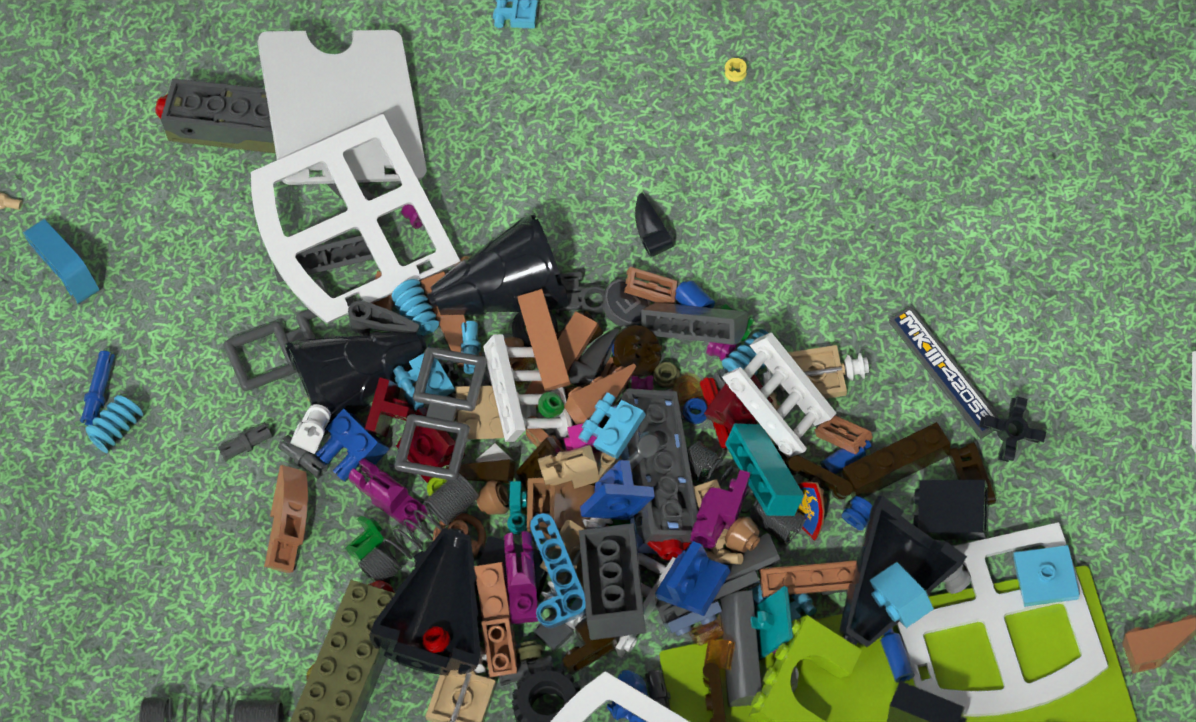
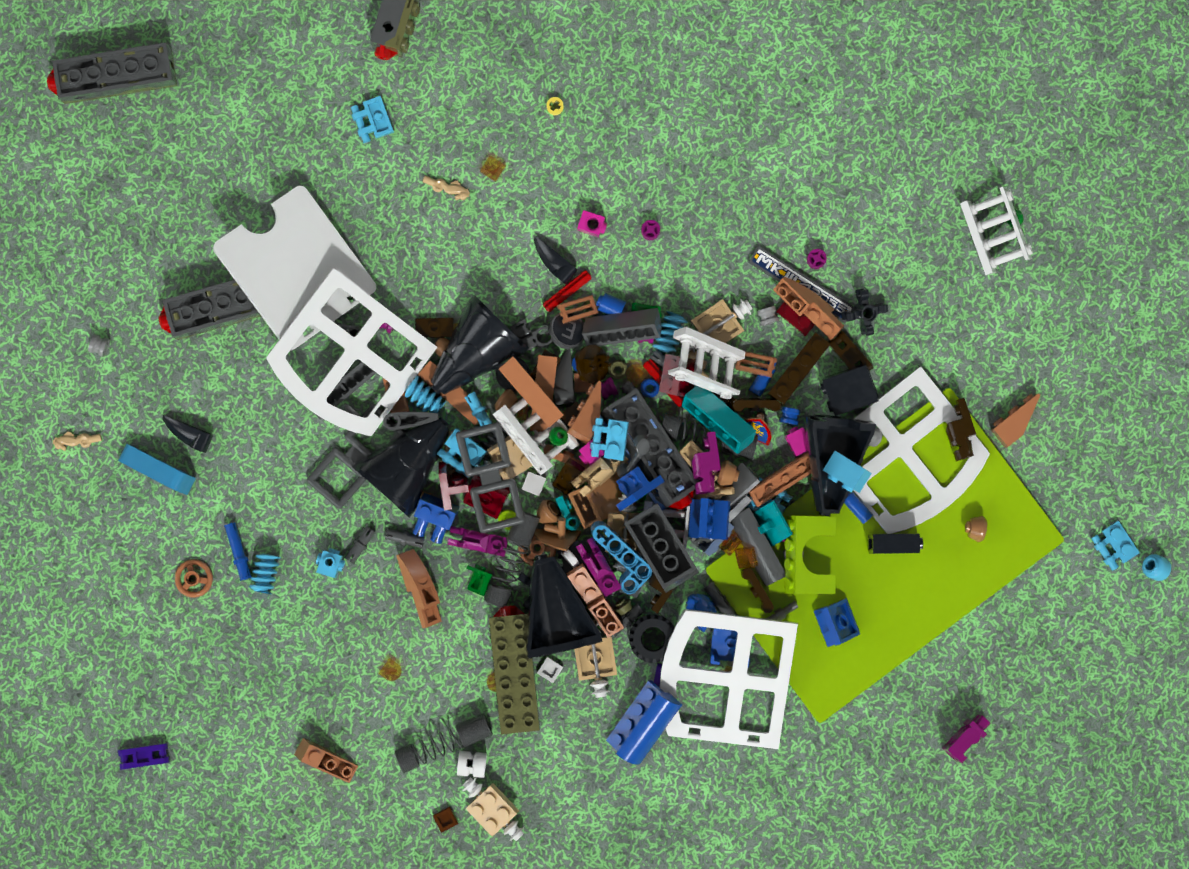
camera: 30 degrees left, 25 degrees up
white piece [290,404,331,454] -> none
red plate [423,627,450,653] -> none
dark brown piece [446,459,516,483] -> none
medium azure plate [1013,545,1080,607] -> none
none -> light grey wheel [88,334,110,357]
none -> black piece [162,415,213,453]
none -> nougat piece [175,559,213,598]
none -> nougat slope [294,738,358,783]
none -> medium azure brick [316,548,345,578]
none -> clear orange tile [378,658,402,681]
none -> dark brown plate [415,318,454,338]
none -> tan animal [423,175,470,200]
none -> clear orange tile [480,156,506,182]
none -> medium nougat shield [534,517,581,551]
none -> white tile [537,657,563,683]
none -> red axle [542,270,592,312]
none -> white tile [562,549,579,569]
none -> dark pink brick [577,210,607,237]
none -> magenta wheel [641,220,660,241]
none -> light grey wheel [757,306,779,326]
none -> nougat slope [773,277,844,340]
none -> dark red plate [776,302,815,336]
none -> dark pink brick [785,426,809,457]
none -> magenta wheel [807,249,827,269]
none -> dark brown plate [946,398,976,461]

